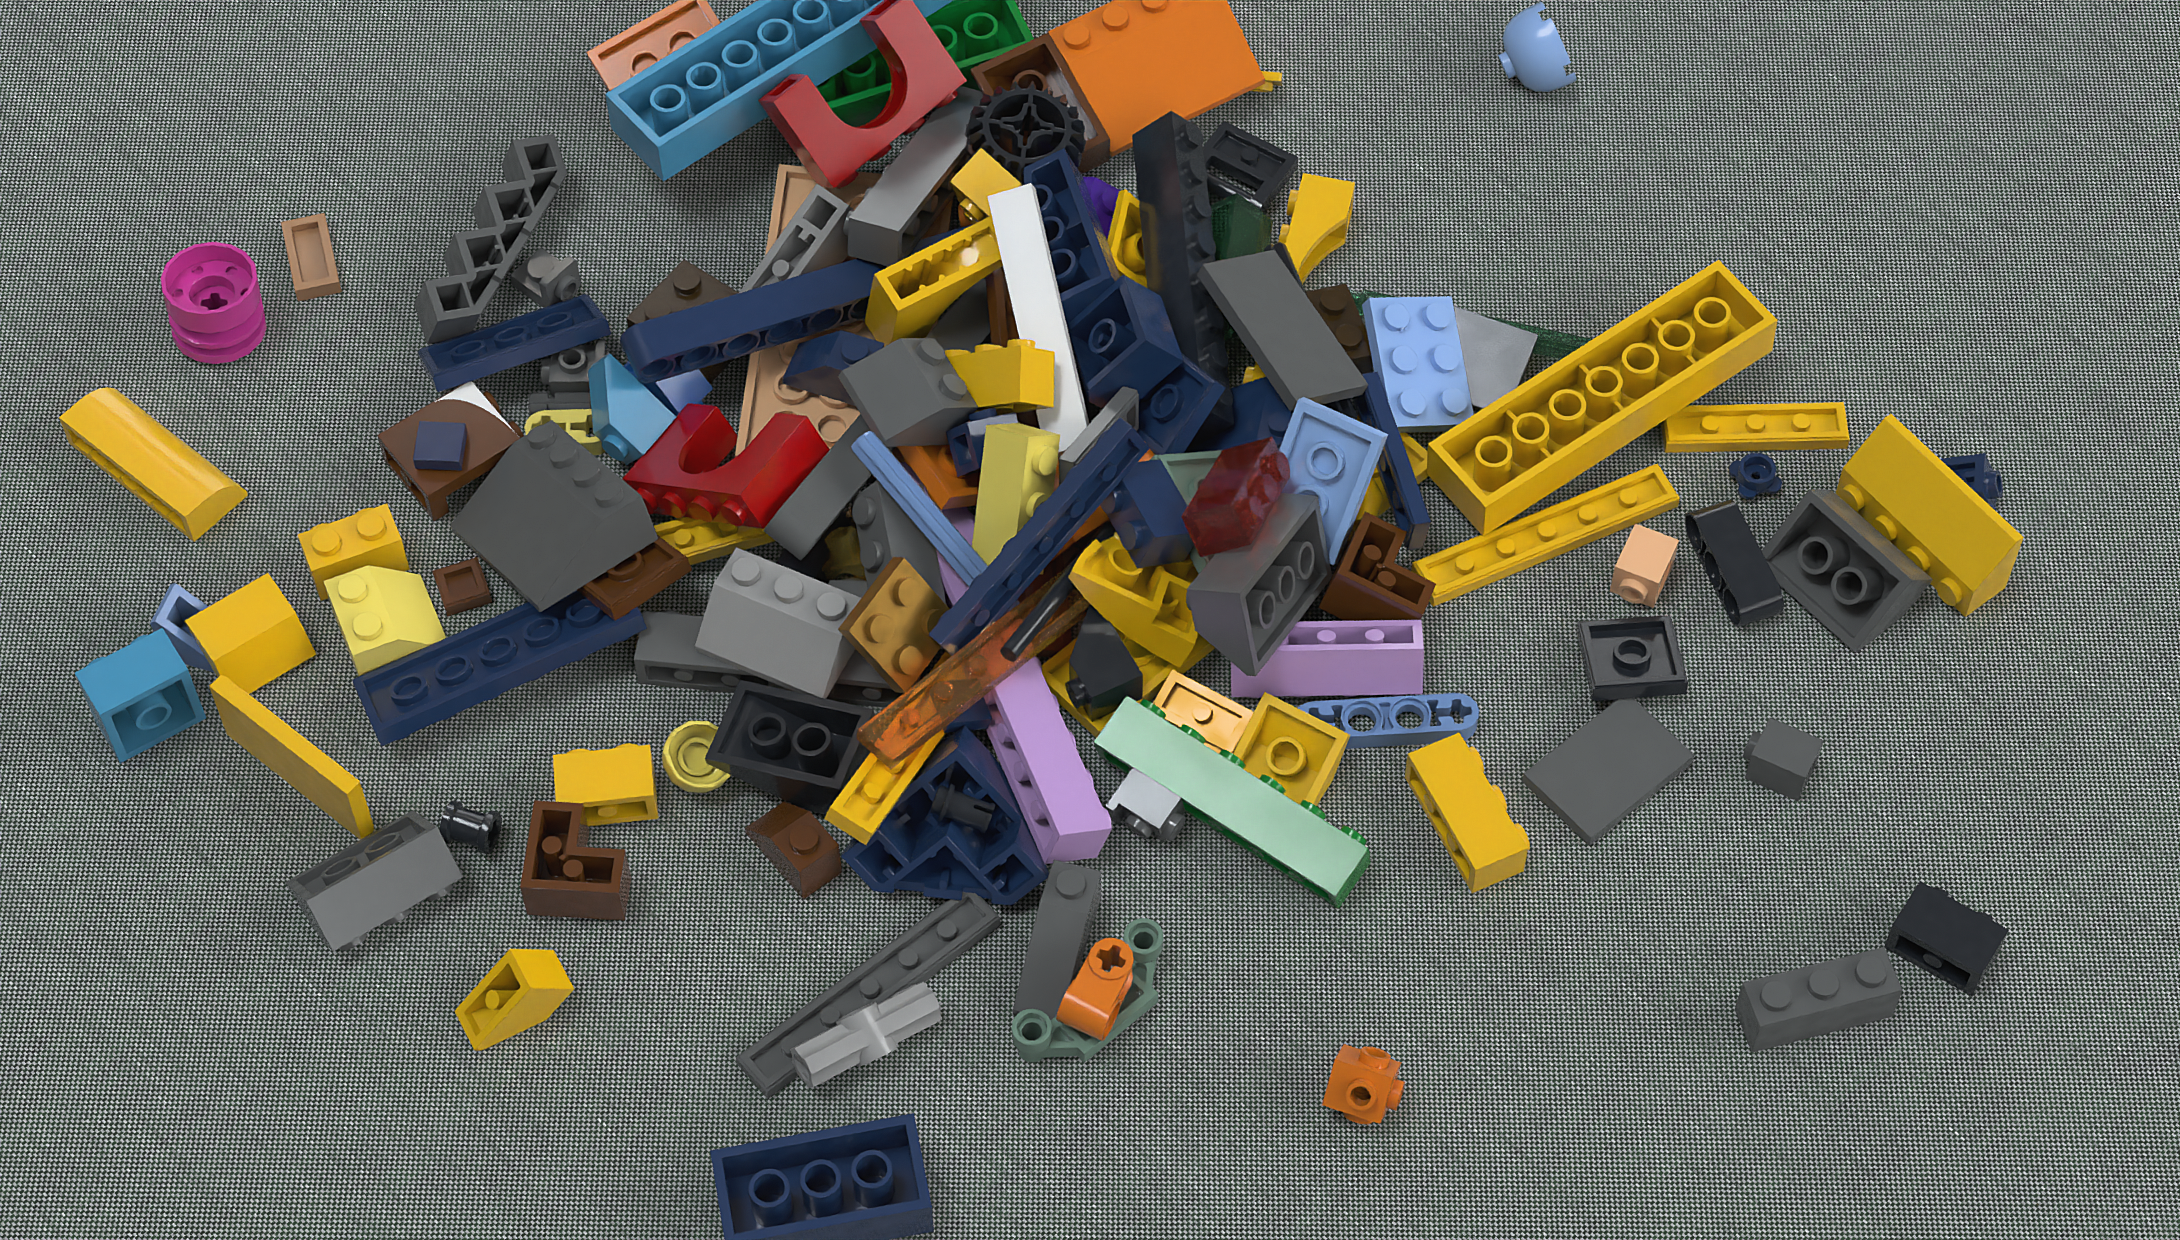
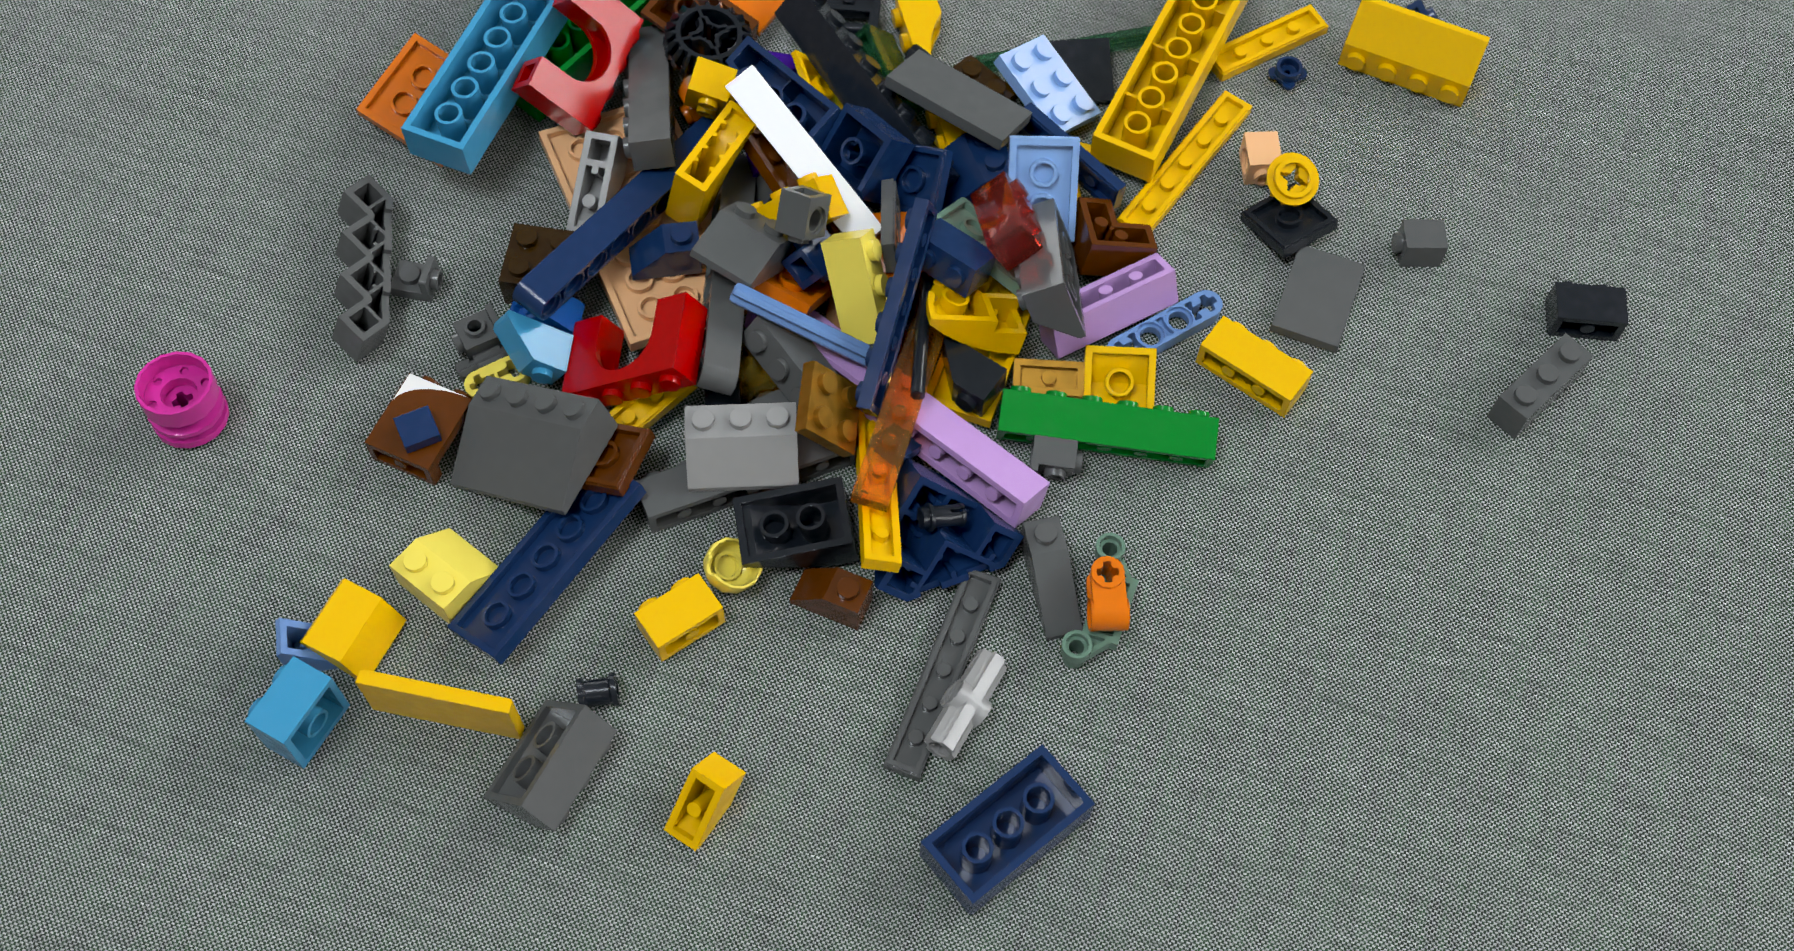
camera: 30 degrees left, 5 degrees up
yellow brick [59,387,248,542] -> none
medium nougat tile [281,213,342,301] -> none
yellow brick [297,503,410,601] -> none
dark blue tile [417,294,611,392] -> none
reddish brown tile [432,557,492,617] -> none
reddish brown brick [520,800,631,921] -> none
orange brick [1322,1044,1405,1124] -> none
black beam [1685,500,1784,627] -> none
dark grey slope [1762,489,1933,652] -> none
none -> dark grey brick [775,185,832,244]
none -> yellow gear [1265,152,1319,207]

